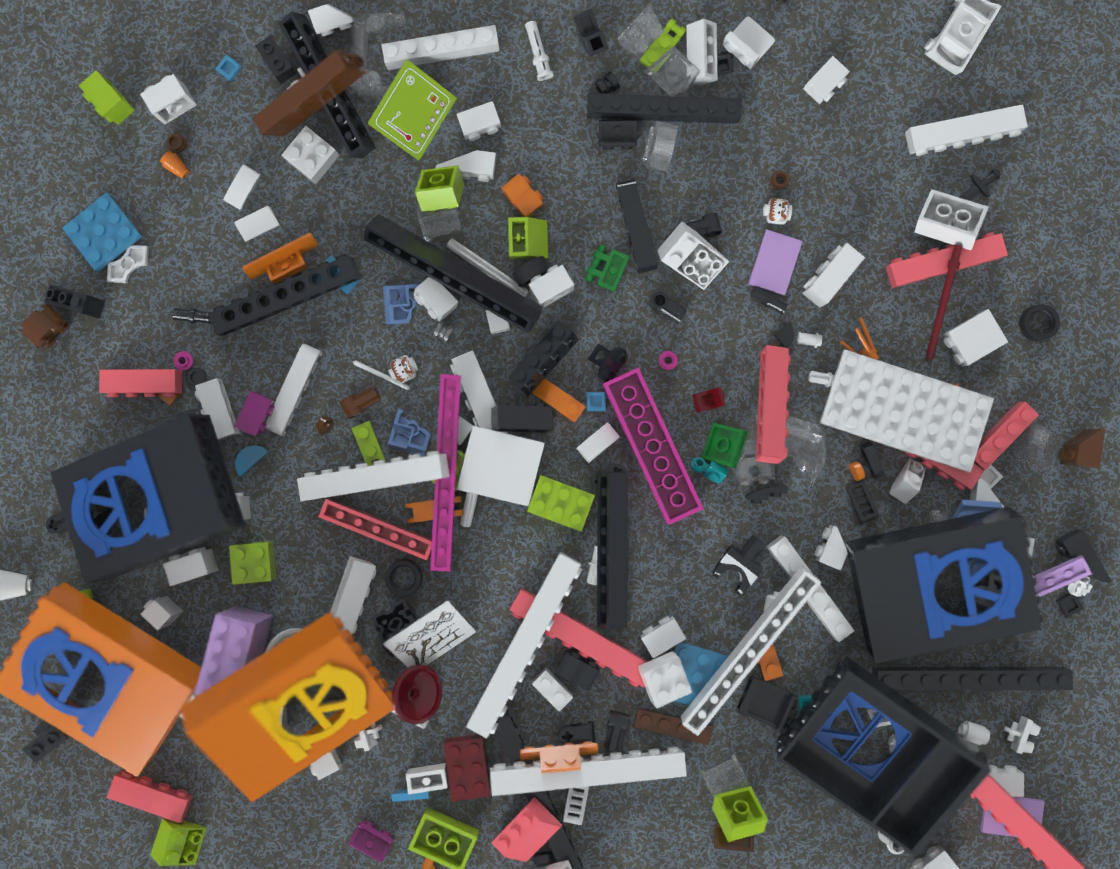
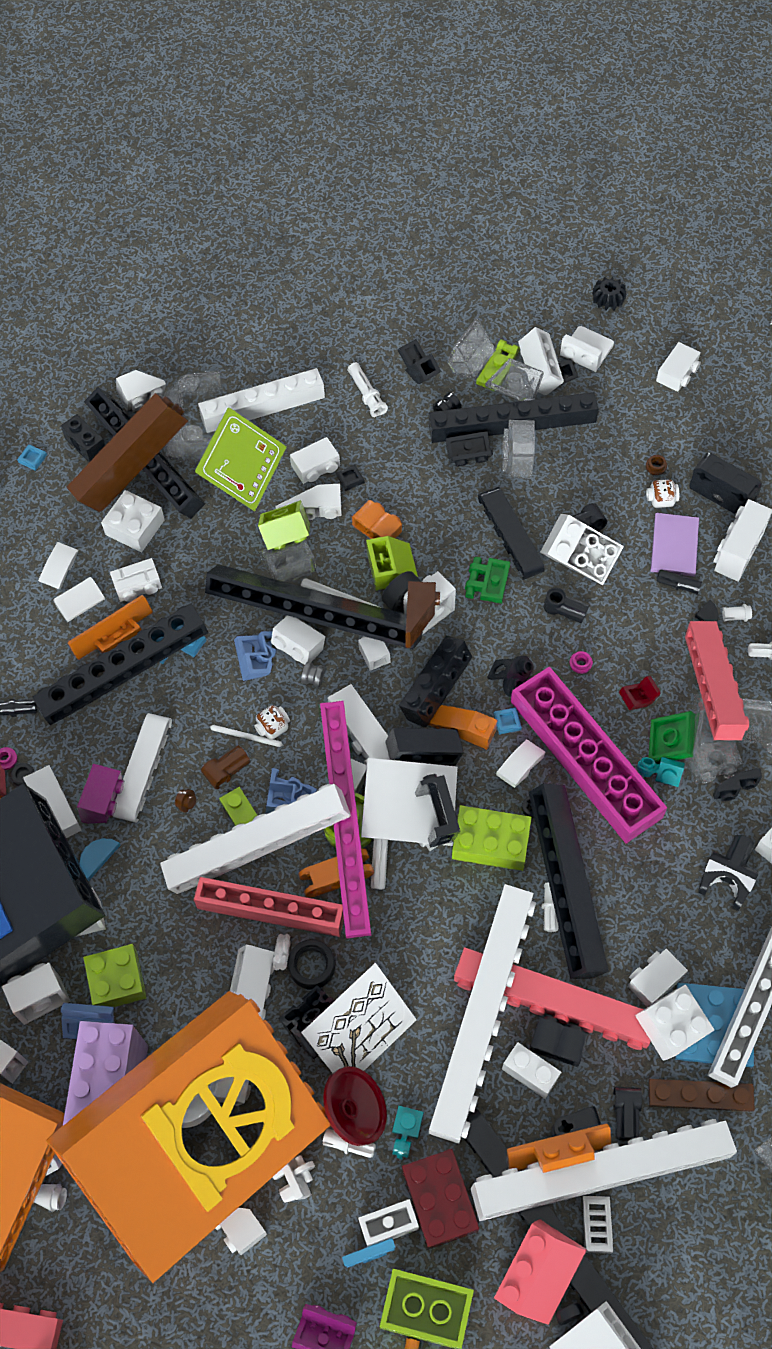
camera: 10 degrees left, 25 degrees down
none -> medium blue plate [61,1003,115,1039]
none -> white brick [110,558,162,602]
none -> white axle [273,934,291,970]
none -> black tile [336,464,365,491]
none -> teal plate [392,1106,424,1159]
none -> reddish brown slope [406,581,440,648]
none -> black panel [415,774,460,848]
none -> black axle [689,453,762,515]

